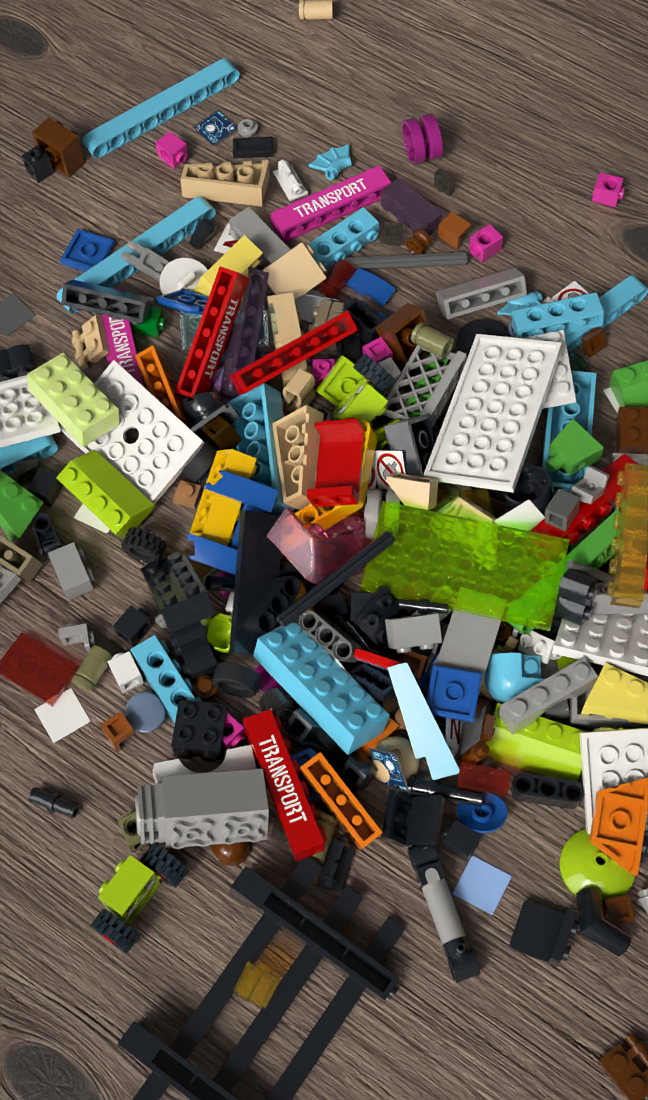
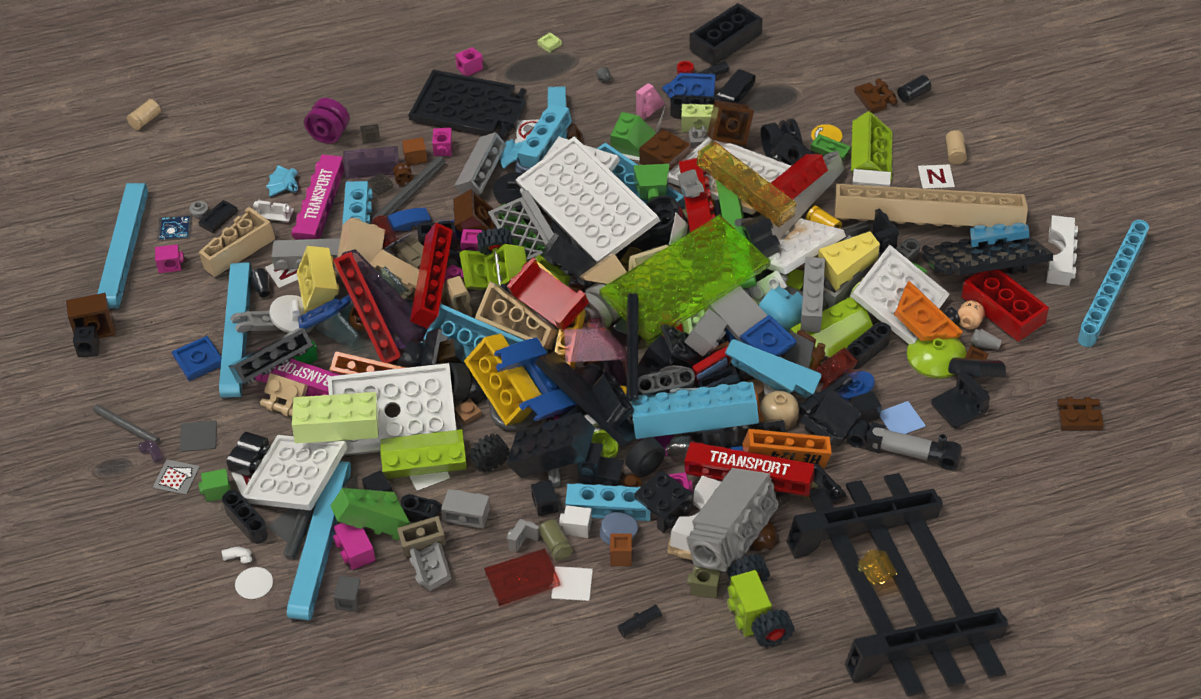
camera: 55 degrees left, 15 degrees down
sticker [369,748,409,792] -> none
sticker [374,451,406,490] -> none
black bar [399,599,449,614] -> none
olive piece [411,322,454,358] -> none
dark grey brick [545,489,580,532] -> none
none -> black plate [408,70,527,140]

